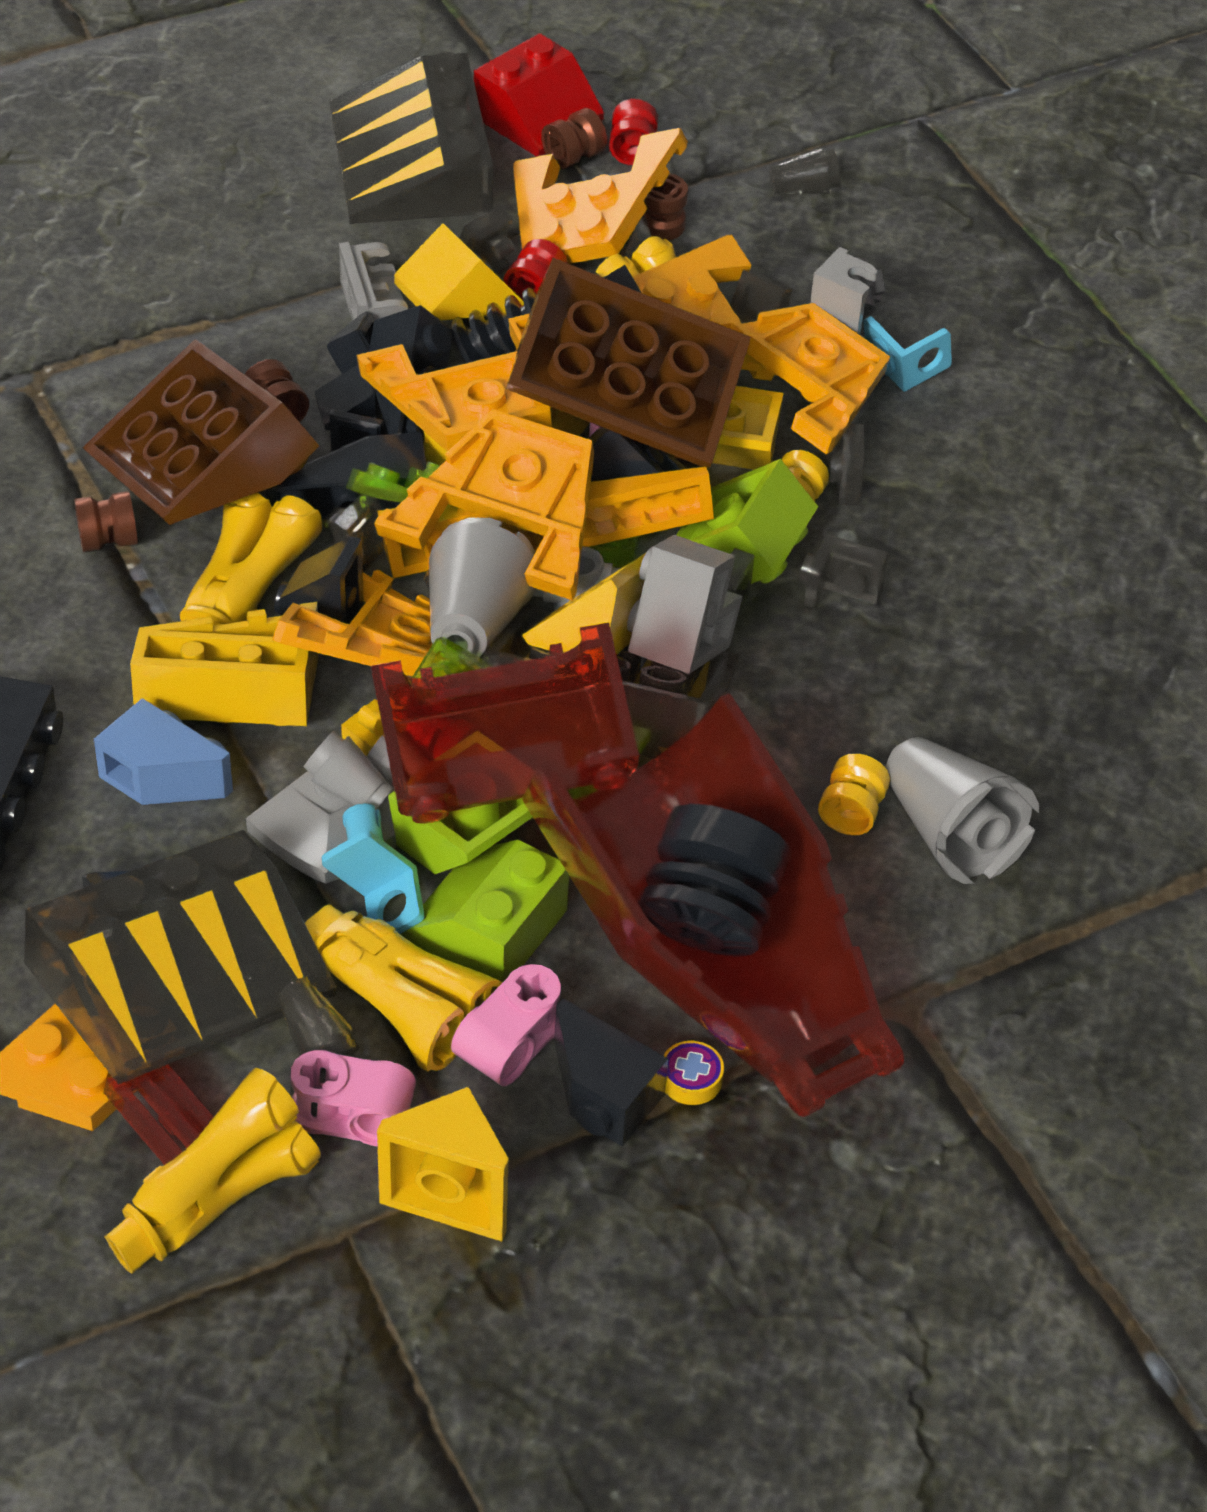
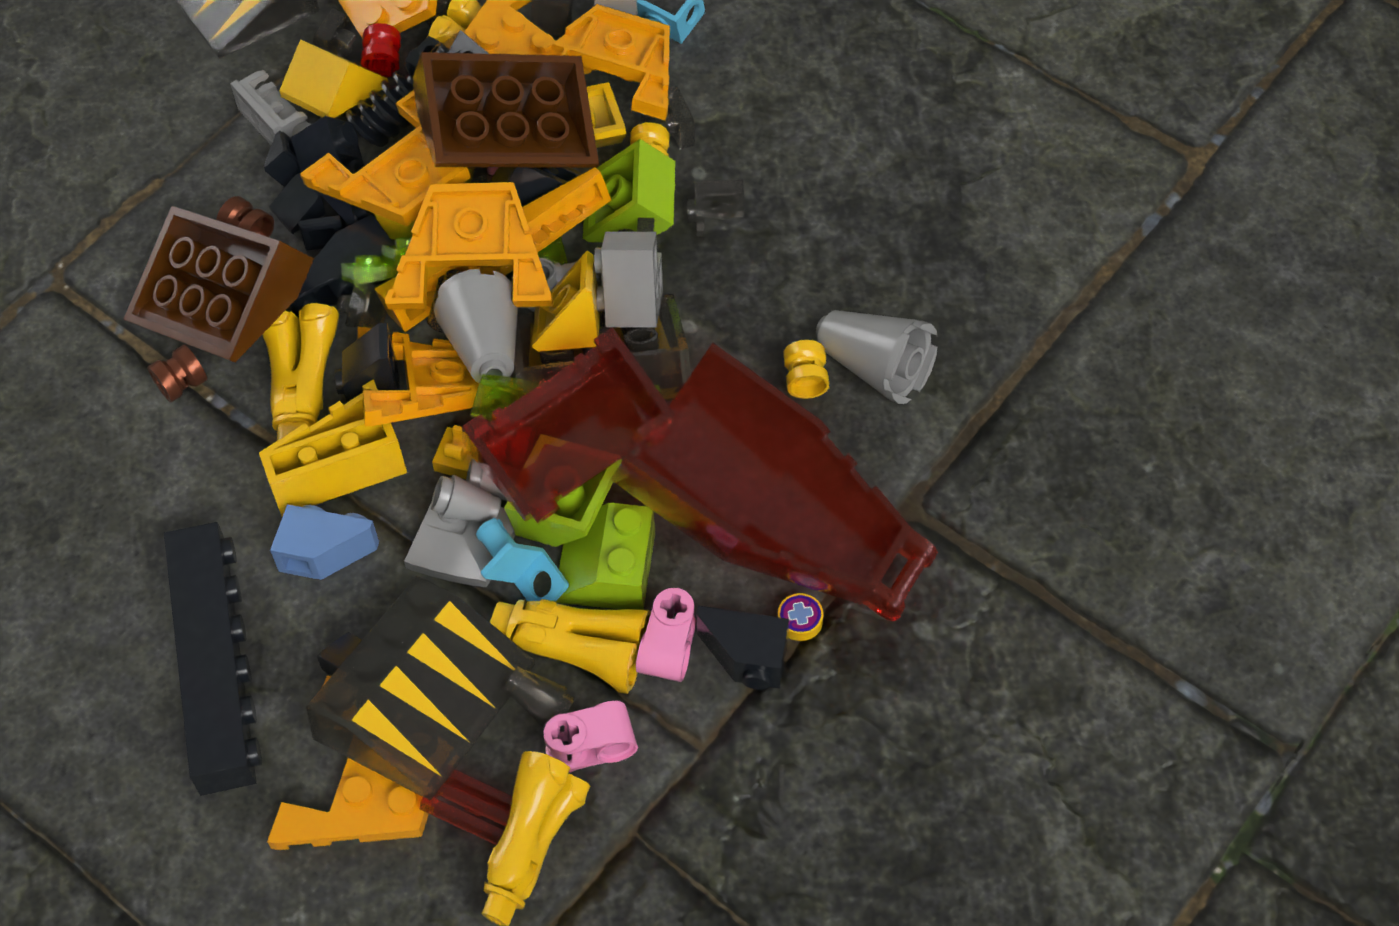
camera: 20 degrees left, 10 degrees up
yellow slope [377,1087,508,1242] -> none
black wheel [636,804,791,957] -> none

